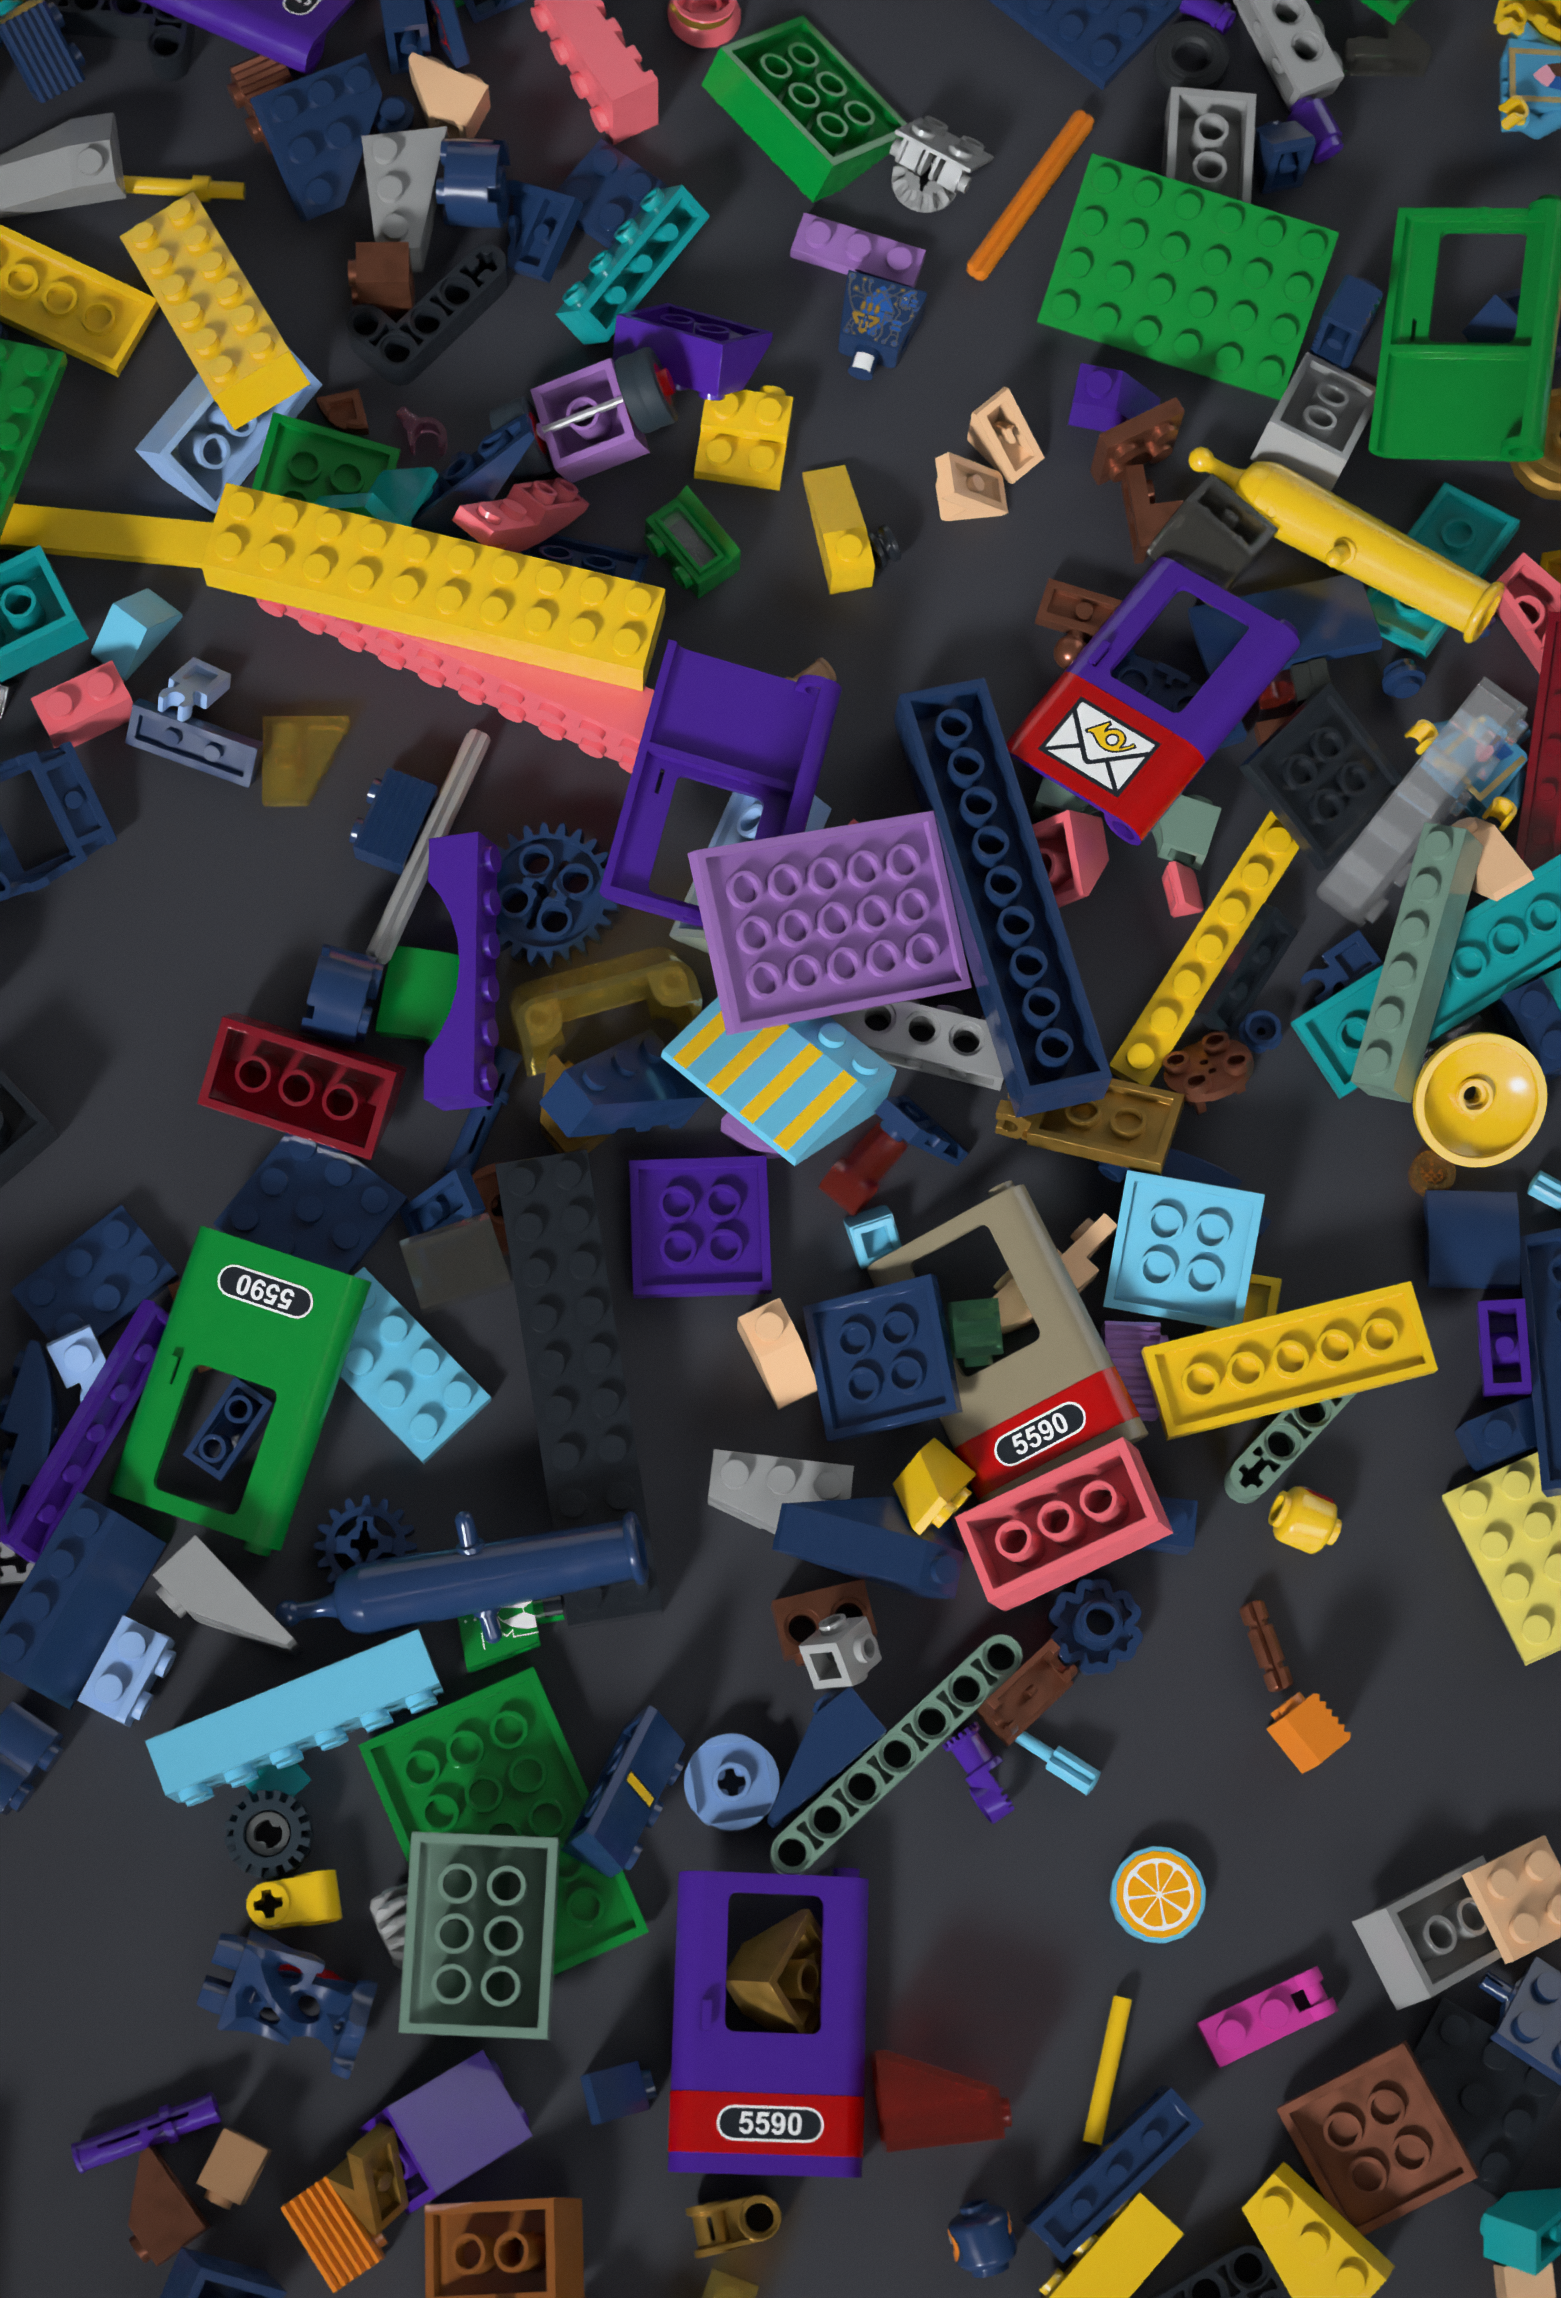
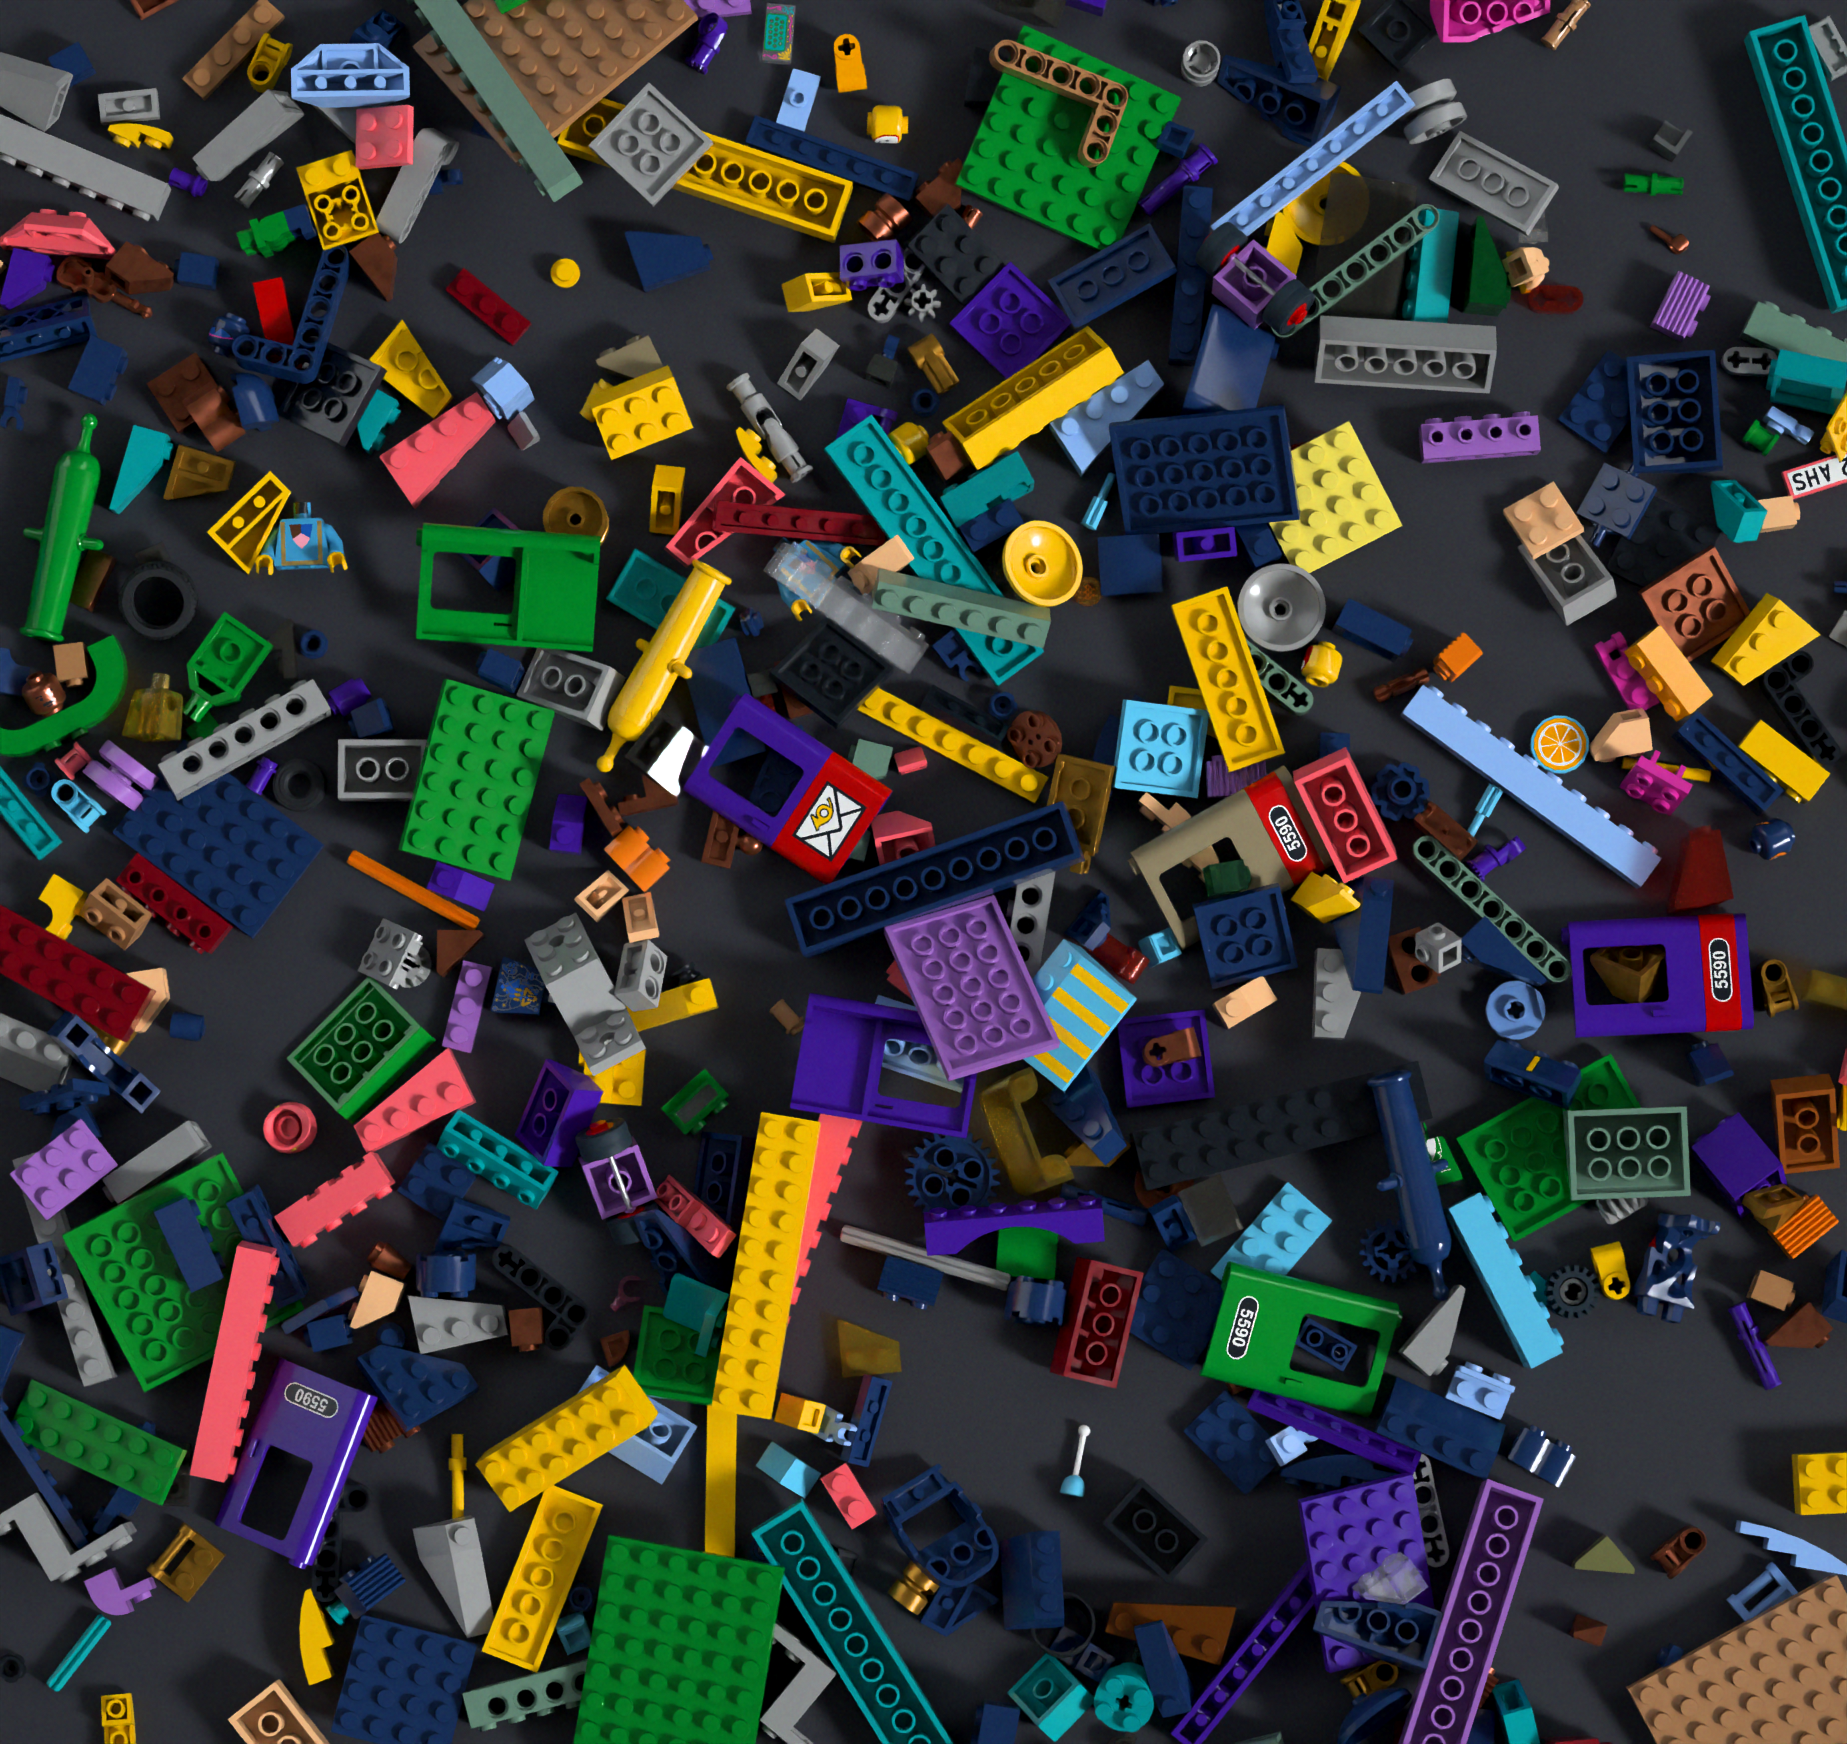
camera: 90 degrees left, 10 degrees up
none -> dark blue plate [299,630,328,659]
none -> coral wedge [354,1048,476,1153]
none -> copper cone [366,1240,412,1280]
none -> dark purple slope [427,861,495,912]
none -> copper slope [437,930,485,977]
none -> light grey bracket [524,913,646,1076]
none -> orange brick [604,825,670,893]
none -> light grey brick [614,939,668,1012]
none -> yellow brick [774,1393,826,1434]
none -> hinge [1060,1425,1090,1498]
none -> copper piece [1142,1027,1202,1067]
none -> light grey dish [1237,564,1326,652]
none -> dark blue window [1331,598,1414,663]
none -> light blue brick [1400,685,1662,889]
none -> light nougat slope [1589,708,1653,762]
none -> dark pink plate [1619,750,1693,816]
none -> light orange brick [1624,625,1713,722]

